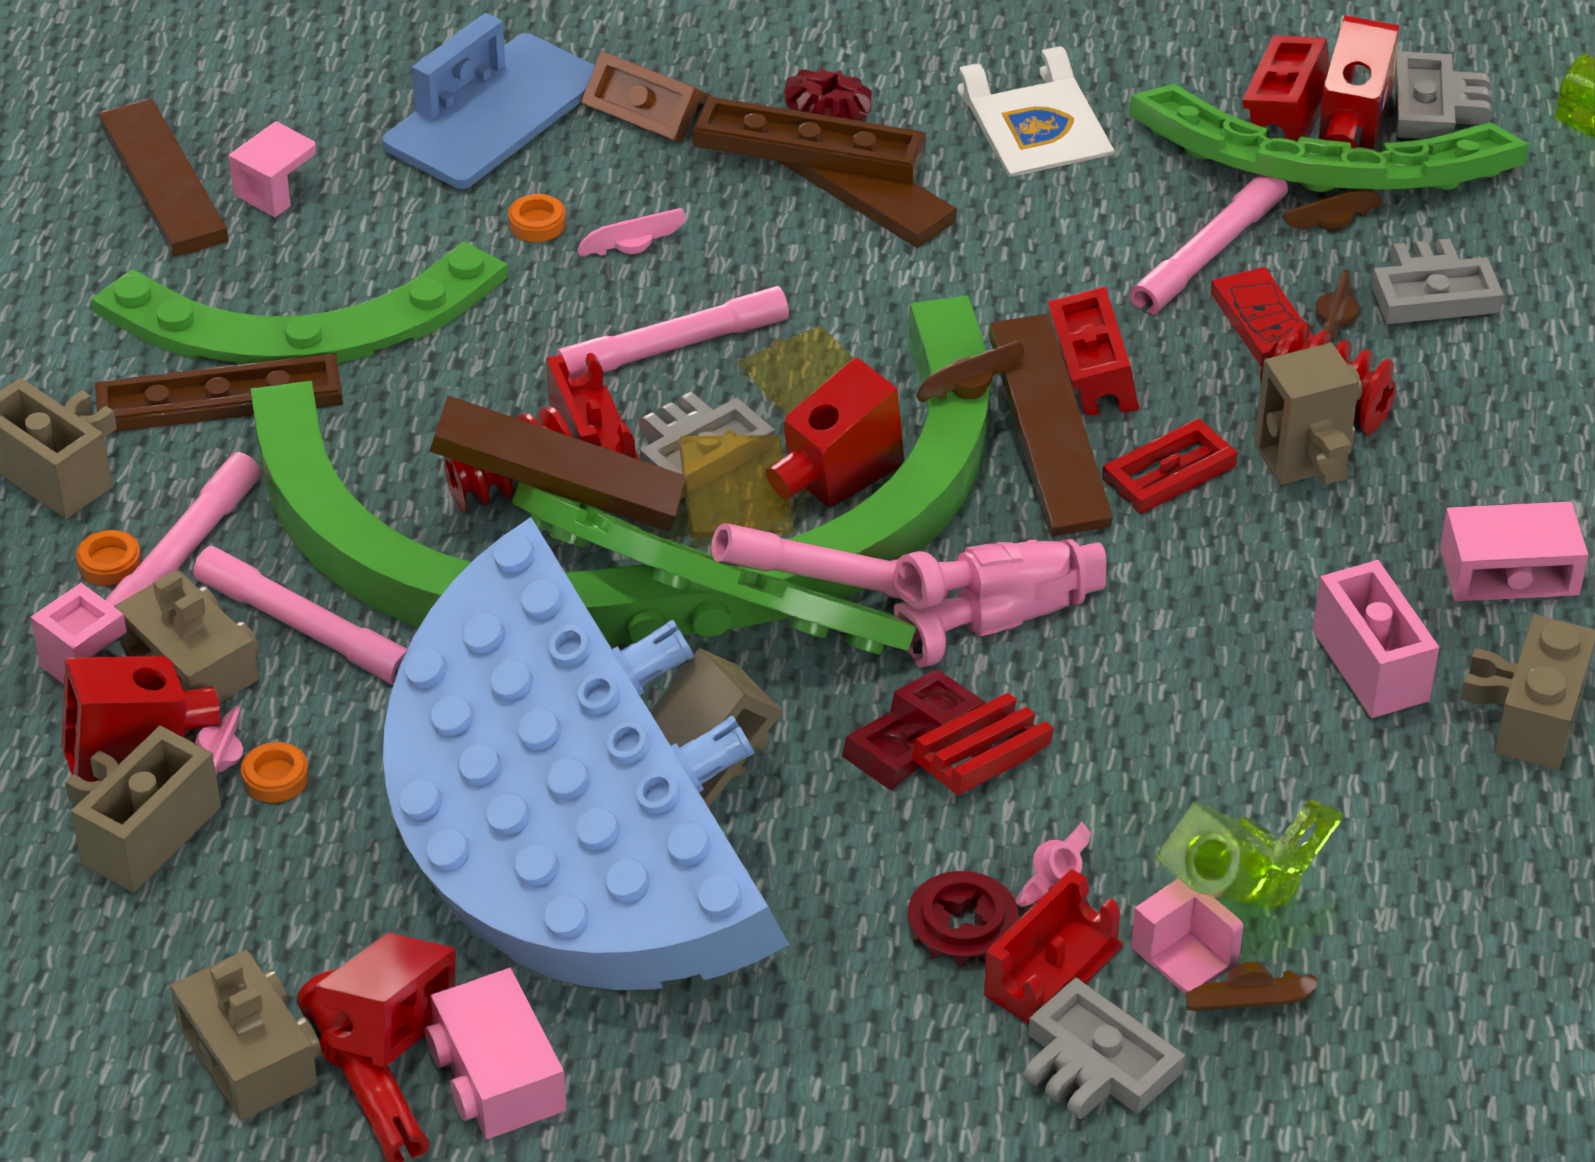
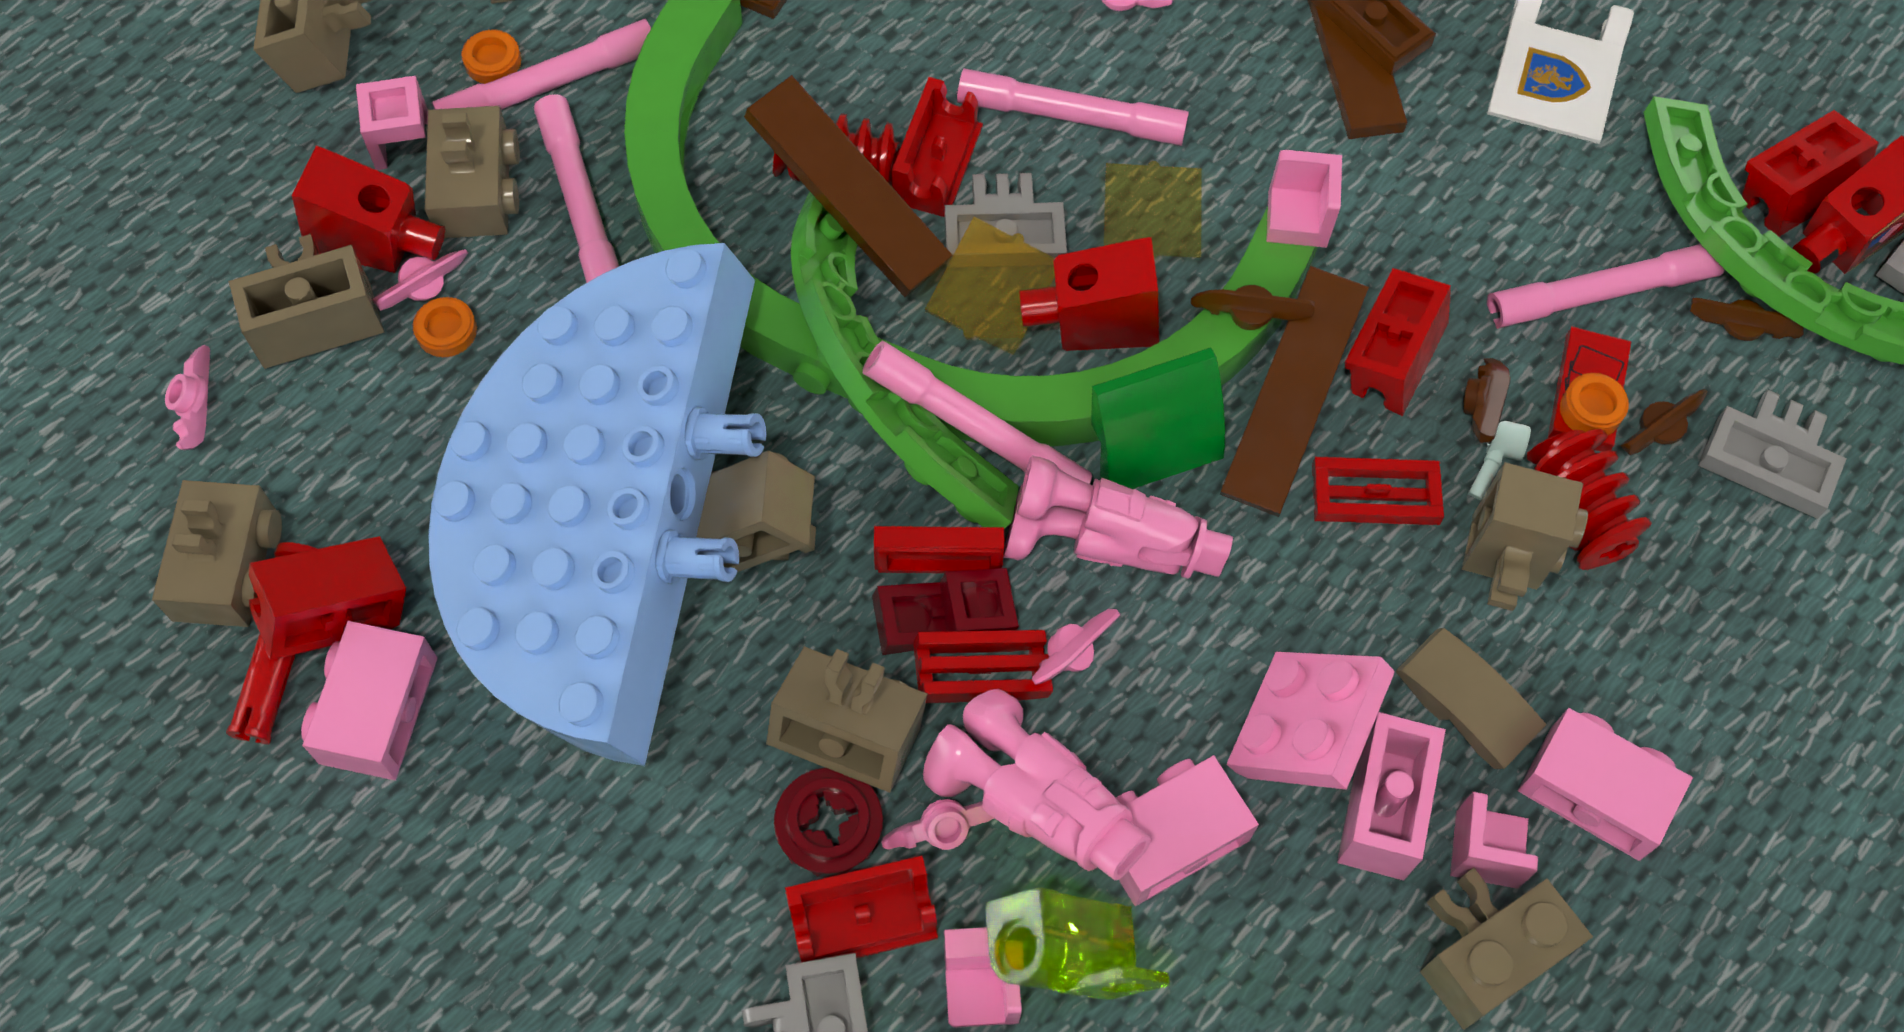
camera: 35 degrees right, 20 degrees up
none -> bright pink piece [165,345,210,450]
none -> dark tan brick [766,646,927,793]
none -> red tile [874,526,1004,573]
none -> bright pink piece [923,689,1151,880]
none -> bright pink piece [1032,609,1120,685]
none -> green slope [1091,347,1225,489]
none -> bright pink brick [1116,755,1259,907]
none -> bright pink plate [1227,652,1395,790]
none -> bright pink panel [1266,150,1342,248]
none -> dark tan slope [1395,628,1546,769]
none -> bright pink panel [1450,792,1538,889]
none -> reddish brown piece [1464,358,1511,443]
none -> light aqua hand [1468,421,1531,501]
none -> orange tile [1560,373,1629,435]

